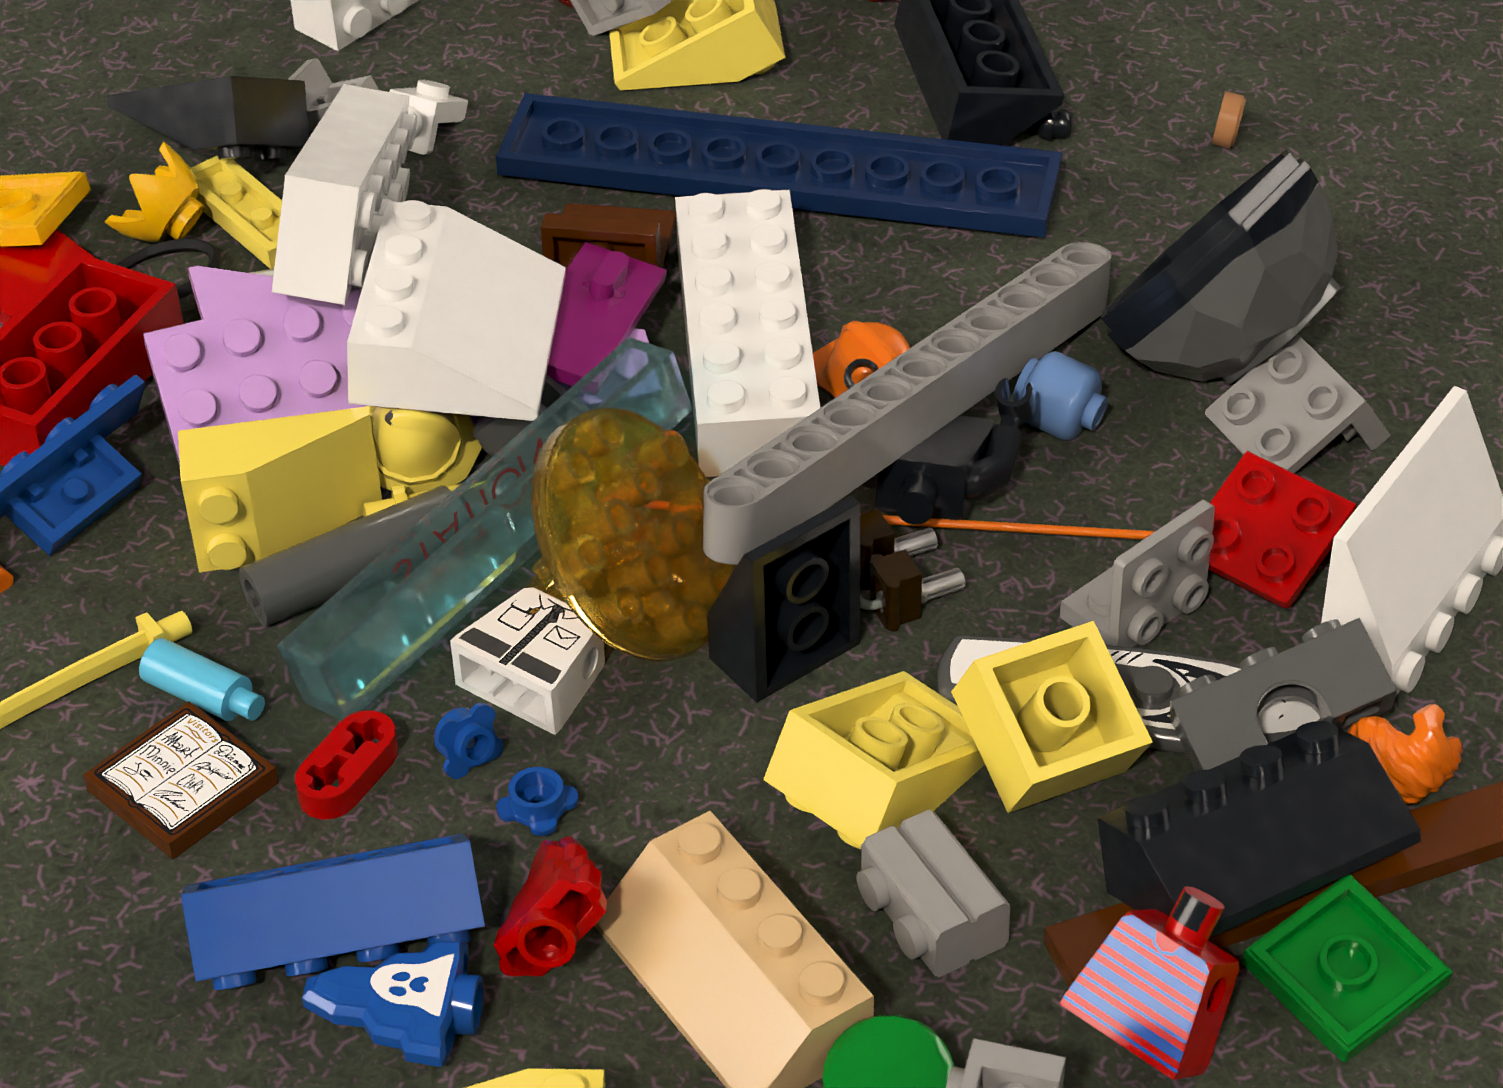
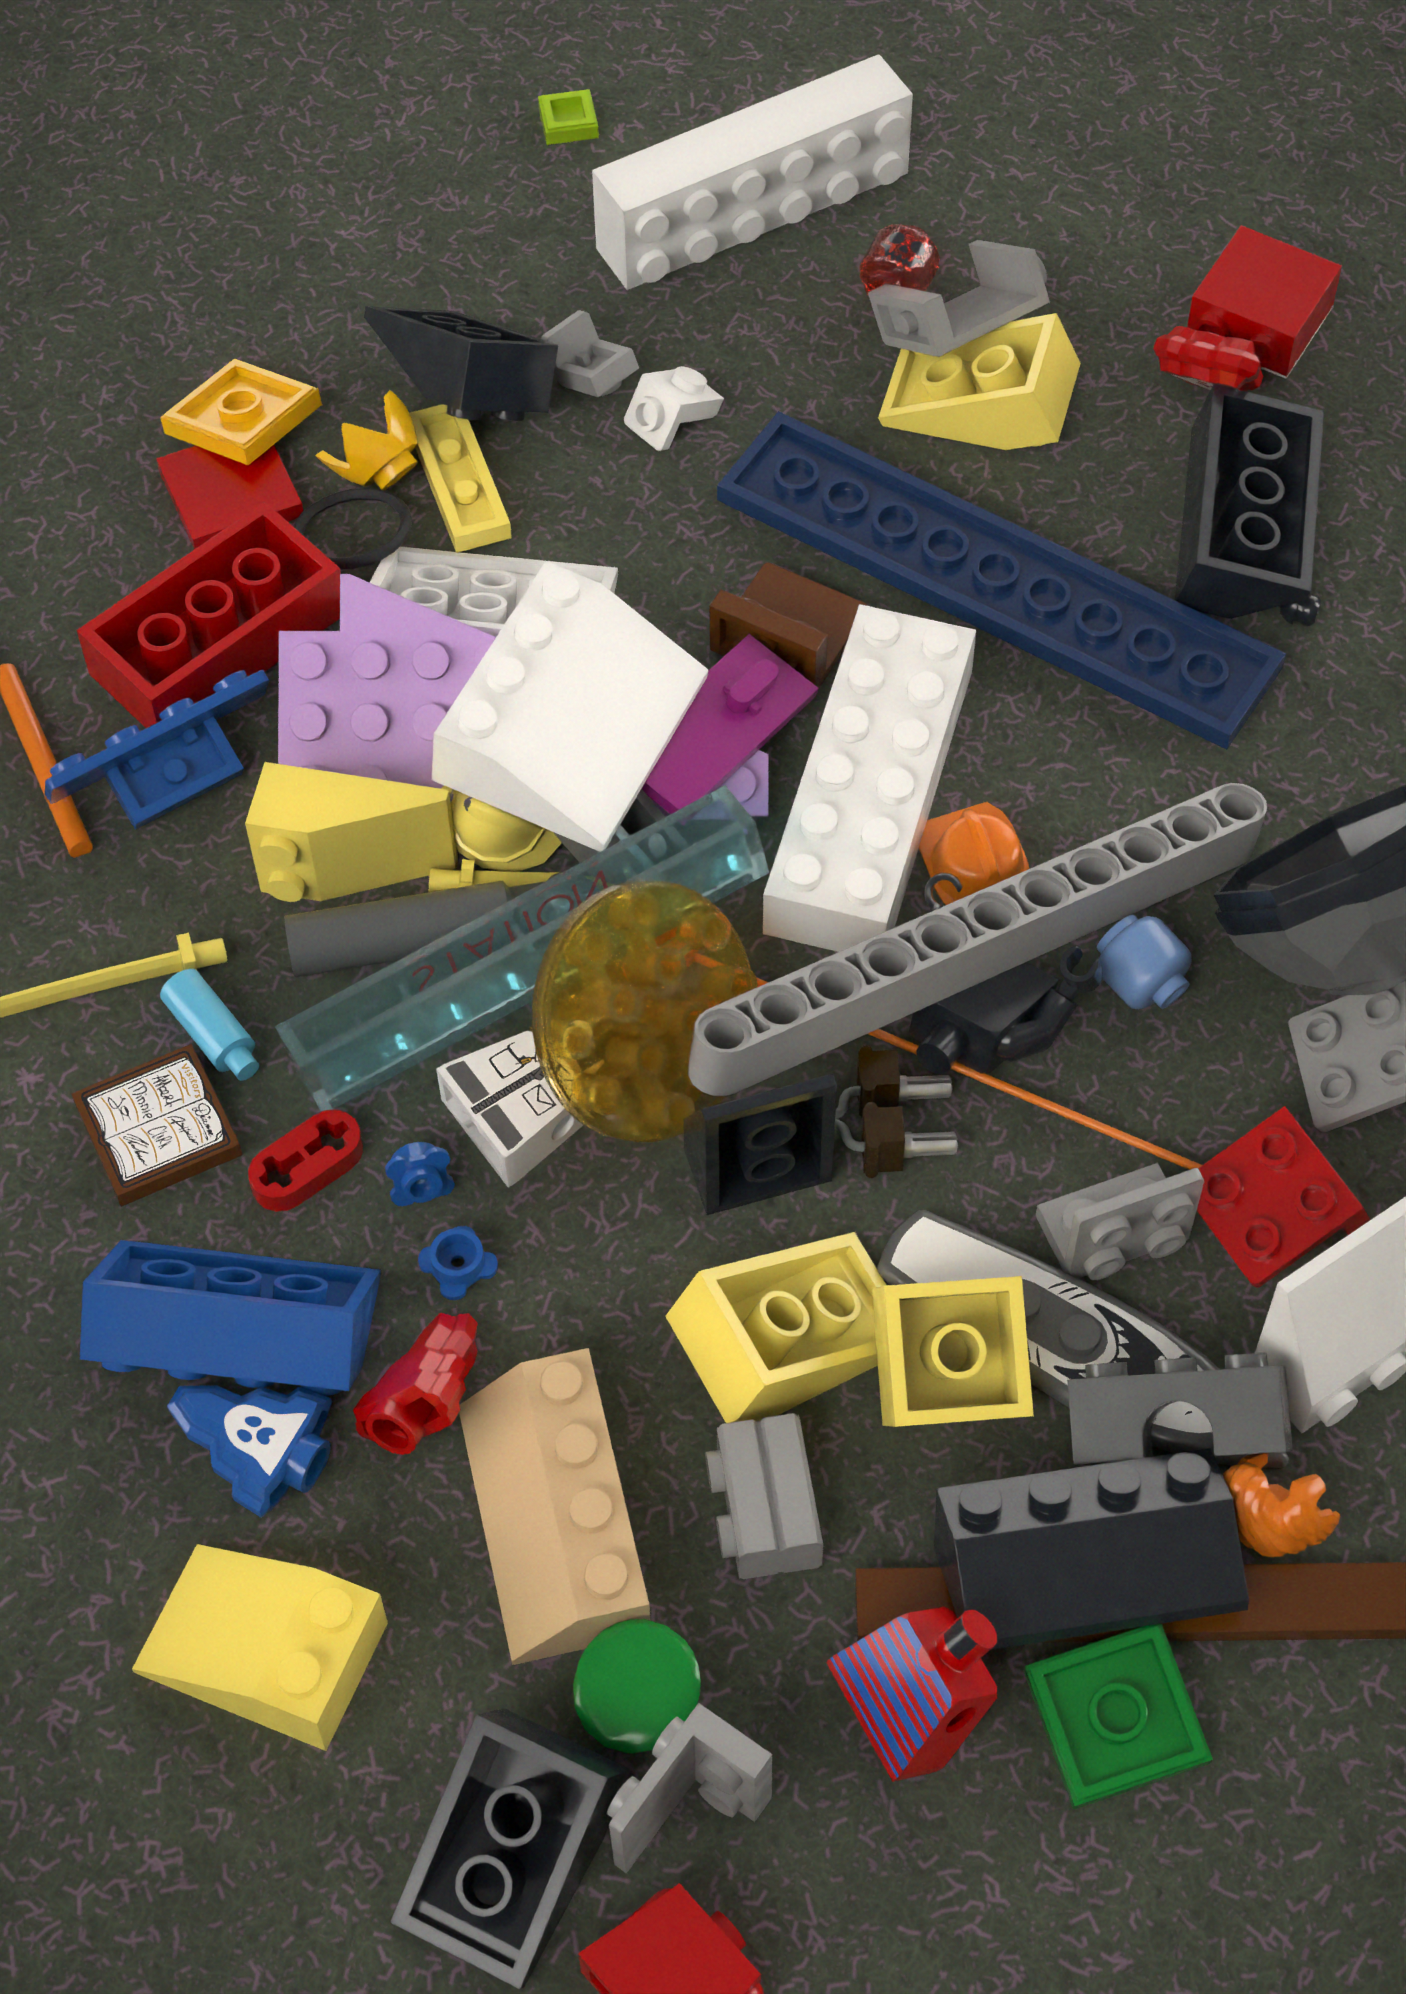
camera: 20 degrees right, 15 degrees up
white brick [272,84,417,305] -> none

